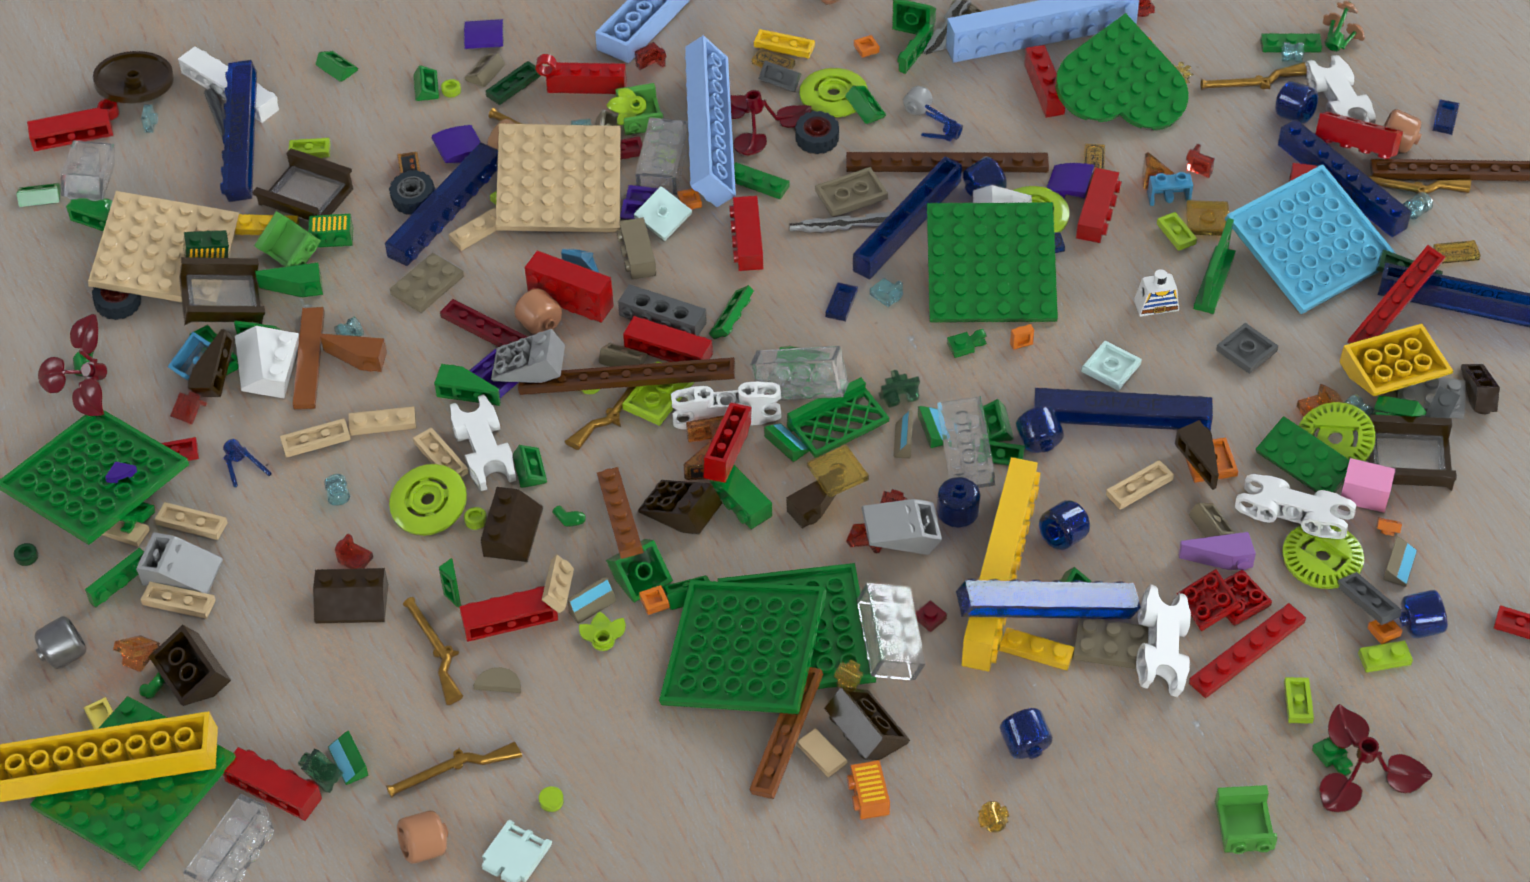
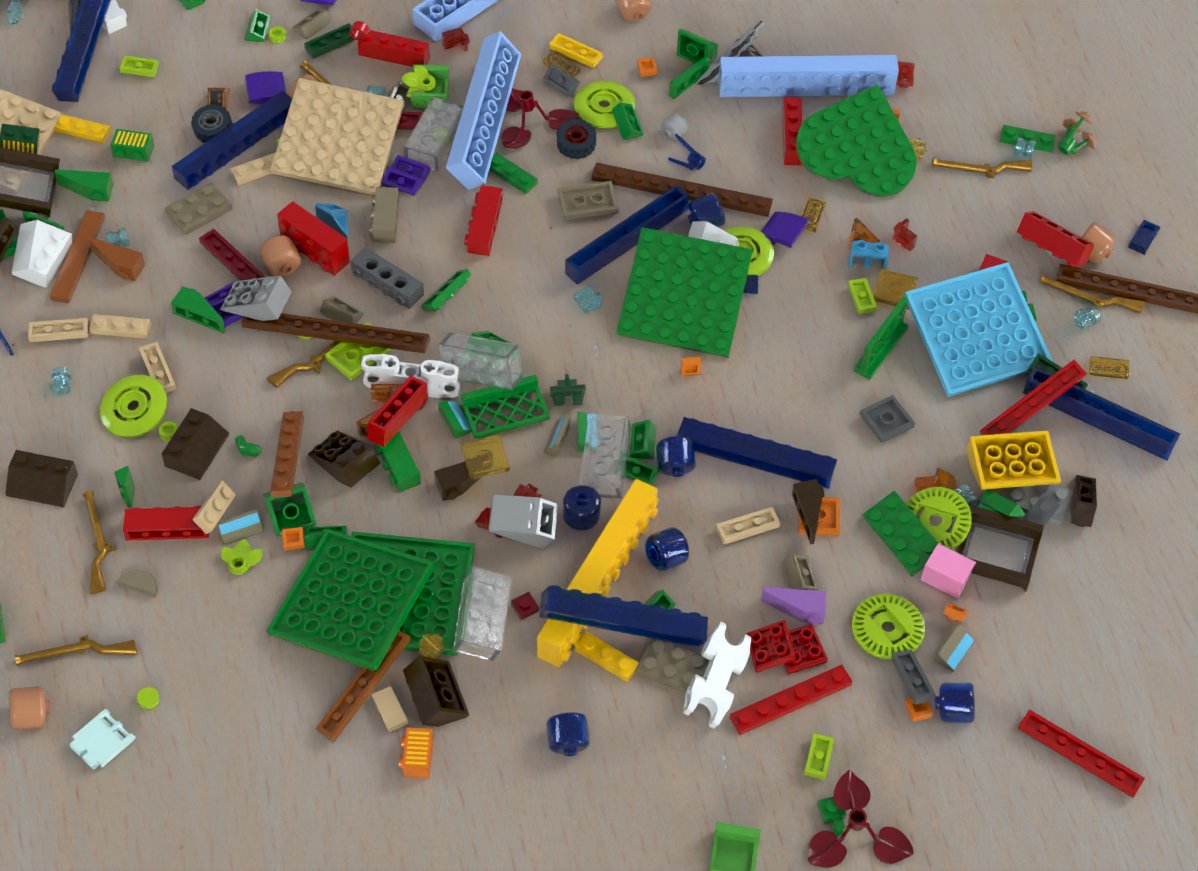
camera: 10 degrees right, 5 degrees up
piece [252,148,353,221] -> none
bright green panel [254,211,321,267] -> none
clear red bracket [335,534,374,569] -> none
white piece [449,395,516,491] -> none
green slope [513,445,547,488] -> none
red brick [623,316,713,362] -> none
light aqua plate [634,186,692,241] -> none
orange plate [677,189,702,210] -> none
light grey sword [789,212,900,233] -> none
clear blue tile [825,282,858,322] -> none
green plate [947,329,987,358] -> none
clear yellow gear [978,801,1010,832] -> none
red brick [1076,168,1122,243] -> none
light aqua plate [1081,341,1142,391] -> none
white torso [1134,269,1179,316] -> none
white piece [1235,474,1356,539] -> none
clear blue head [1275,81,1318,124] -> none
clear blue brick [1278,119,1412,237] -> none
white piece [1306,55,1376,124] -> none
lime plate [1358,640,1413,673] -> none

